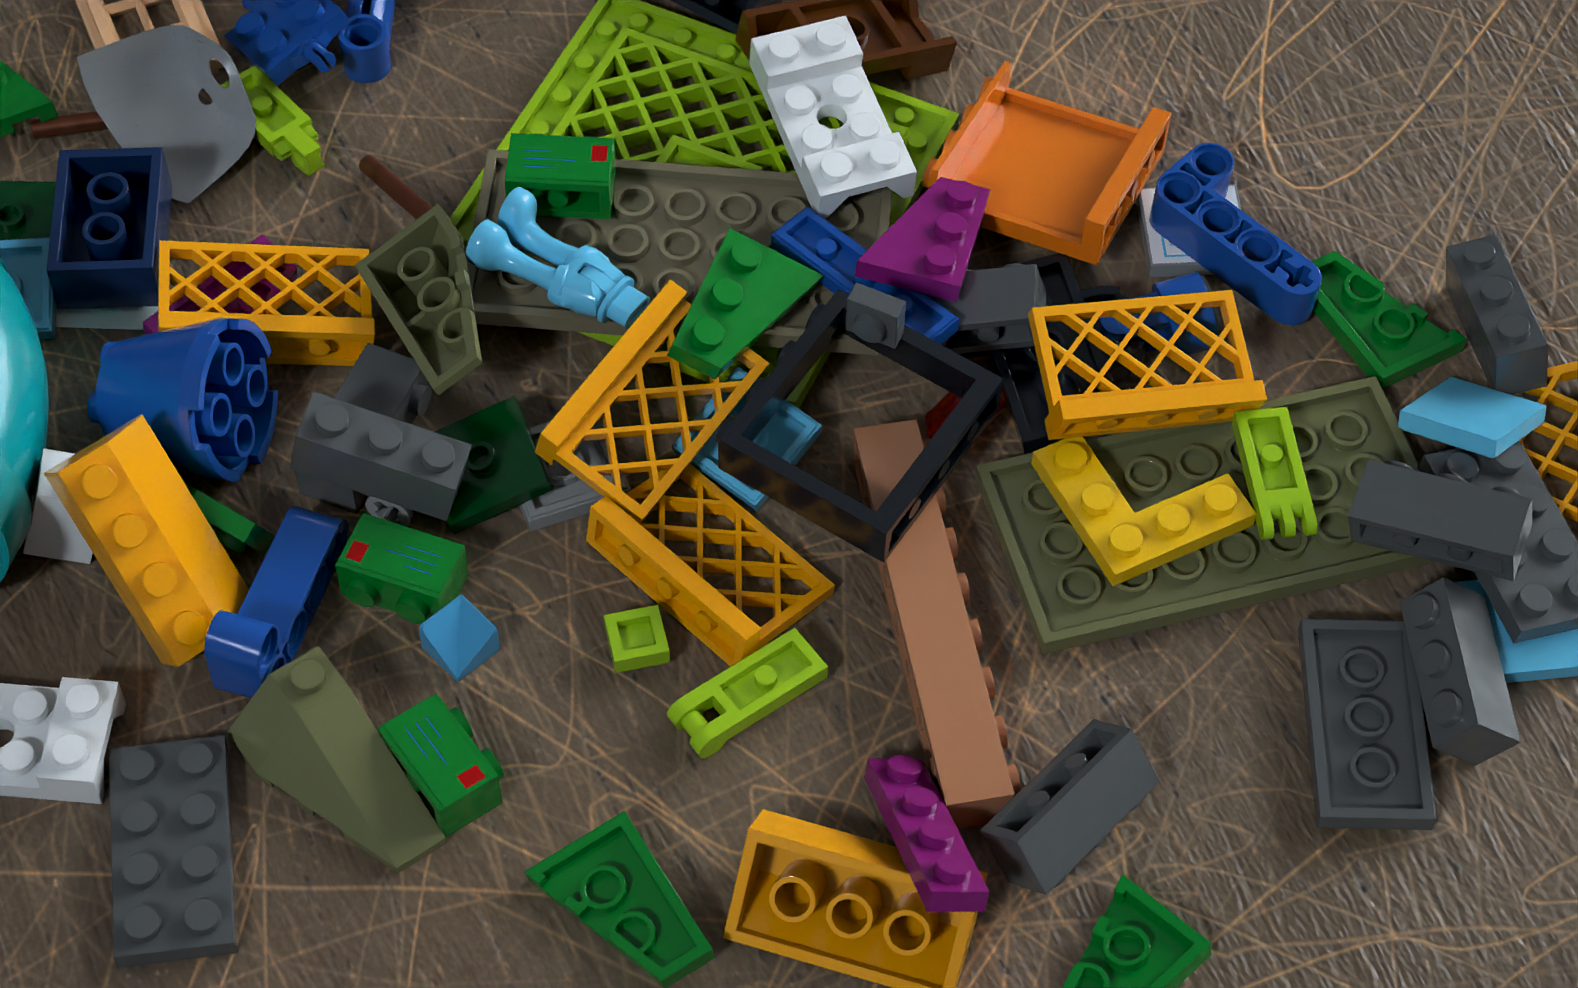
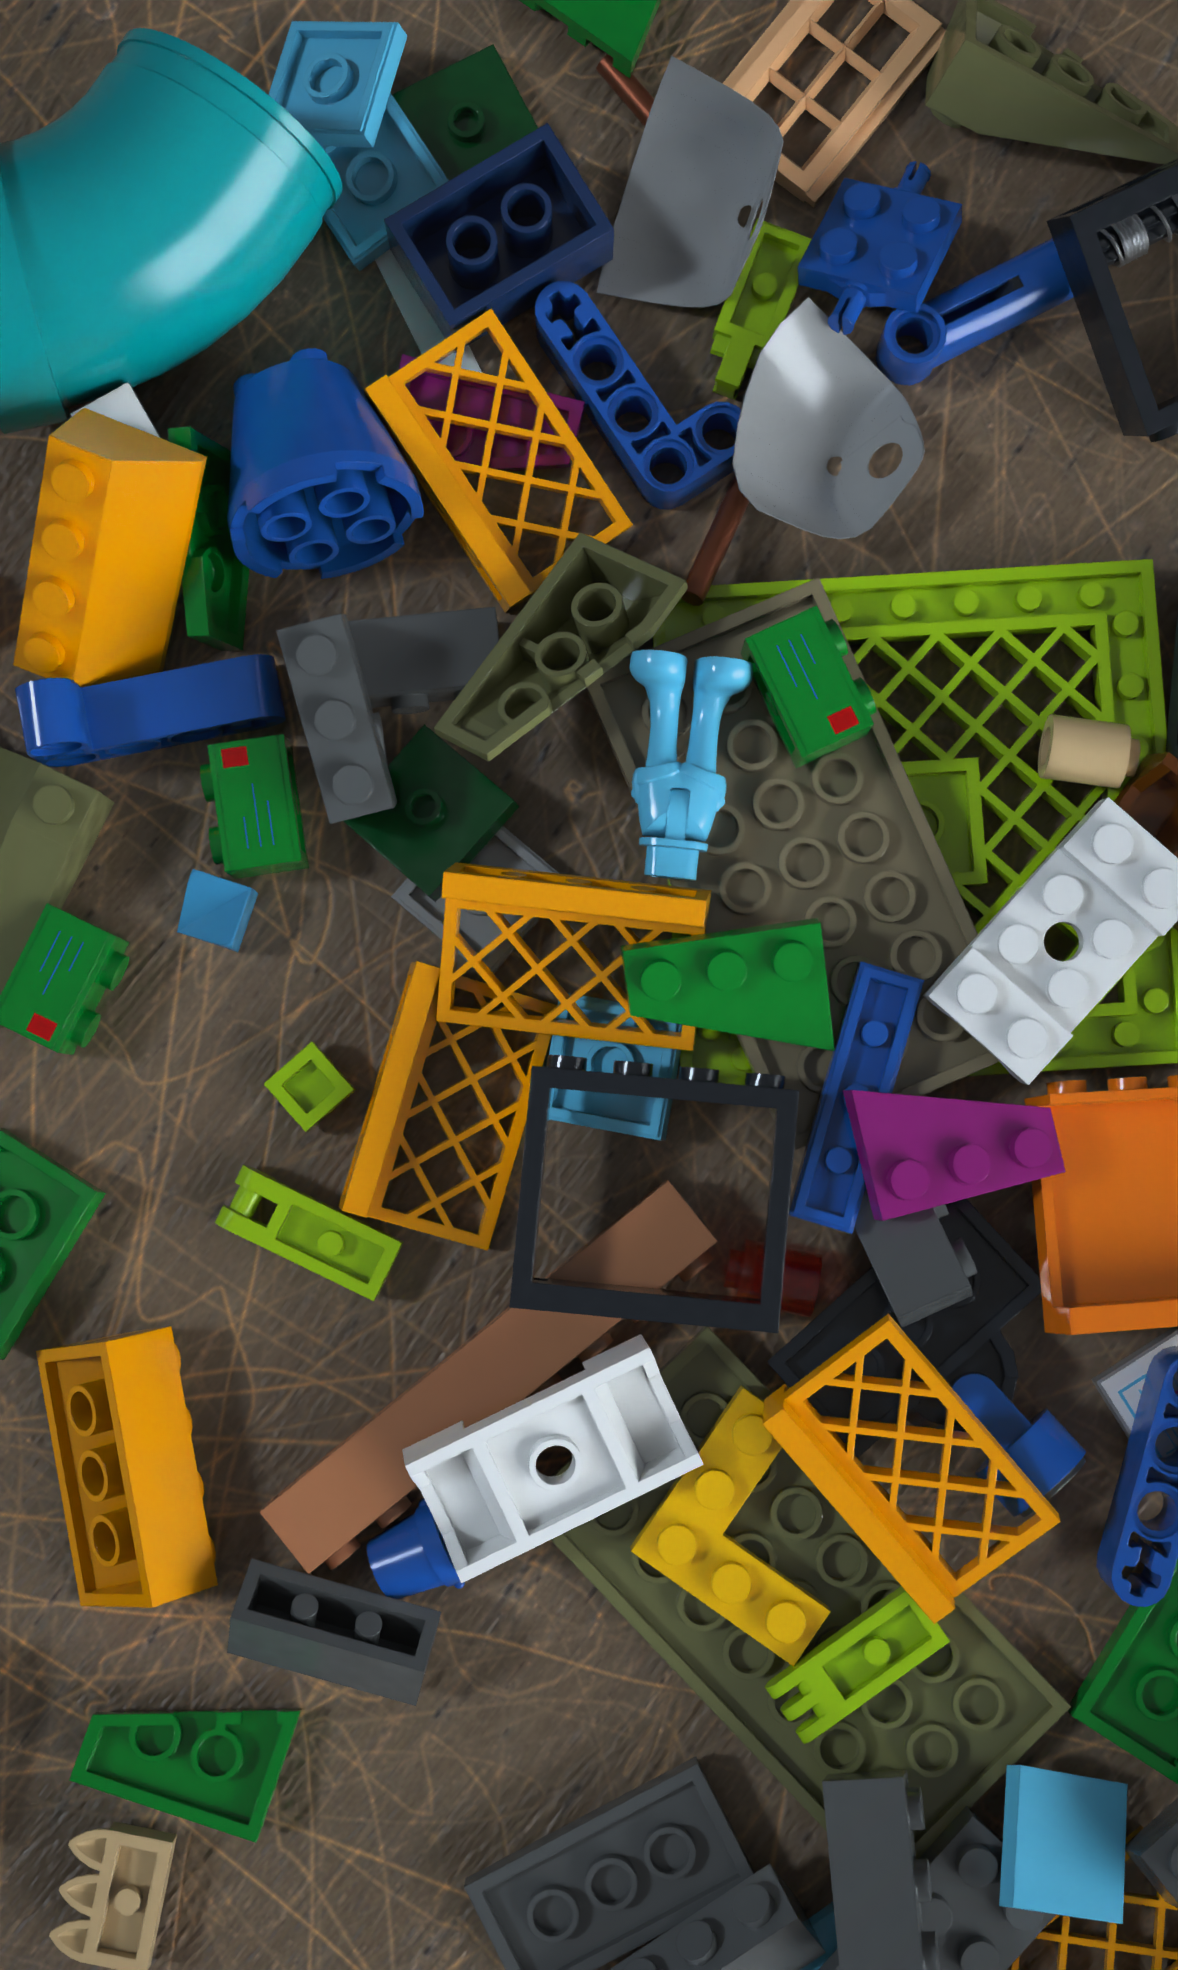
camera: 60 degrees right, 30 degrees up
dark grey plate [846,282,906,349] -> none
magenta plate [864,755,989,912] -> none
none -> blue piece [367,1498,465,1600]
none -> white piece [402,1334,704,1583]
none -> blue beam [535,281,741,509]
none -> light grey piece [732,297,925,539]
none -> tan brick [1038,714,1140,789]

